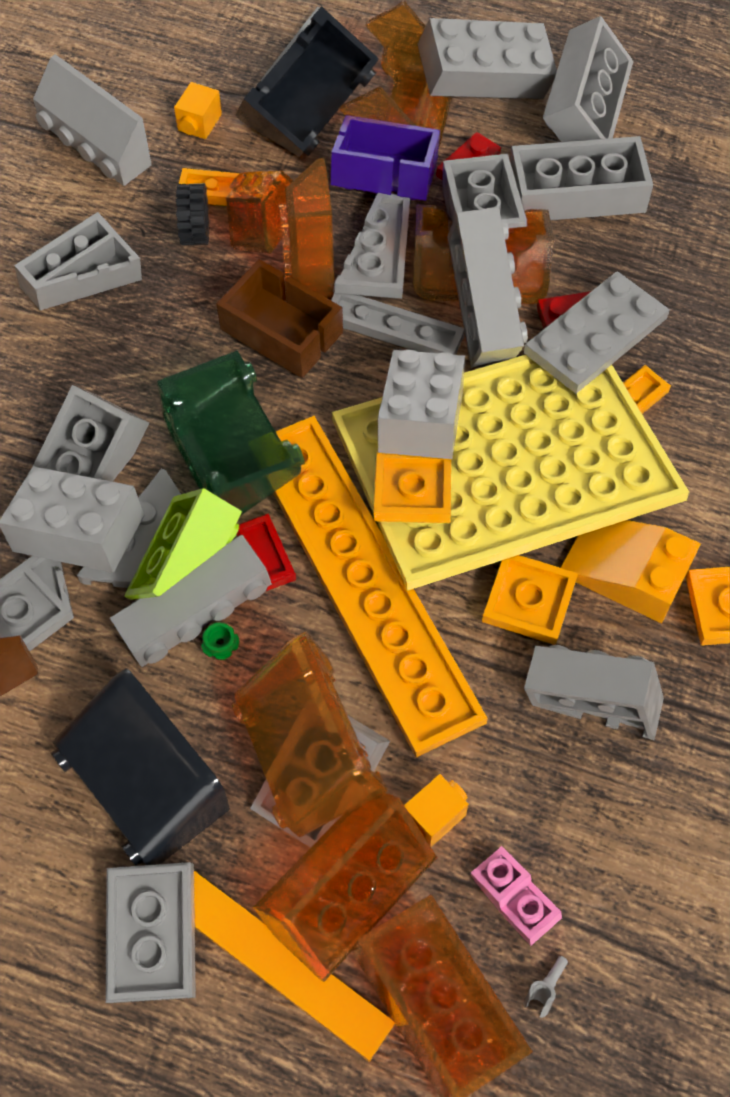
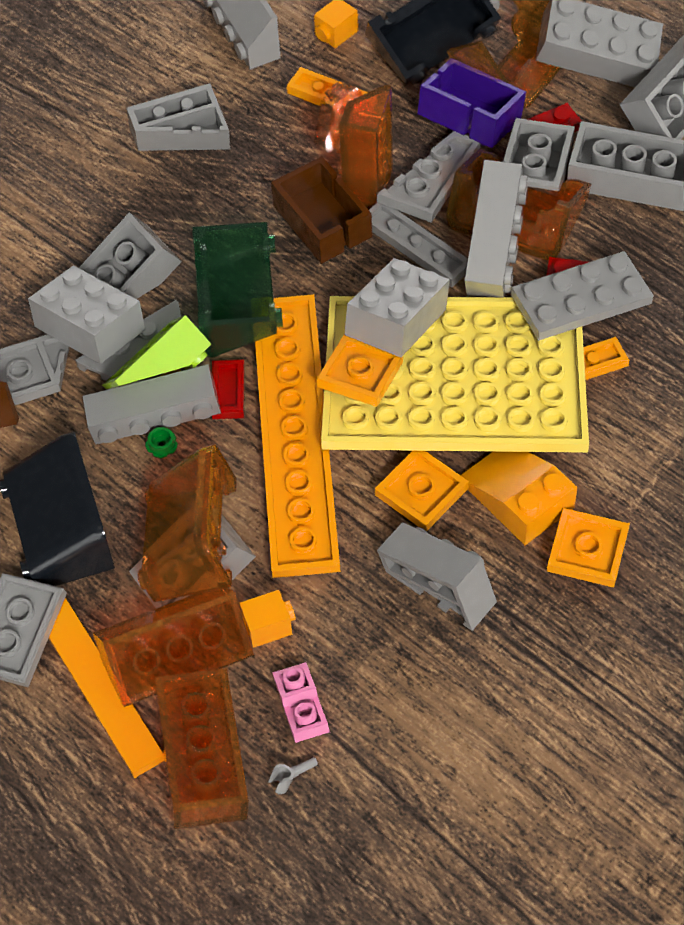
camera: 25 degrees right, 5 degrees down
black tyre [176,183,209,245] -> none

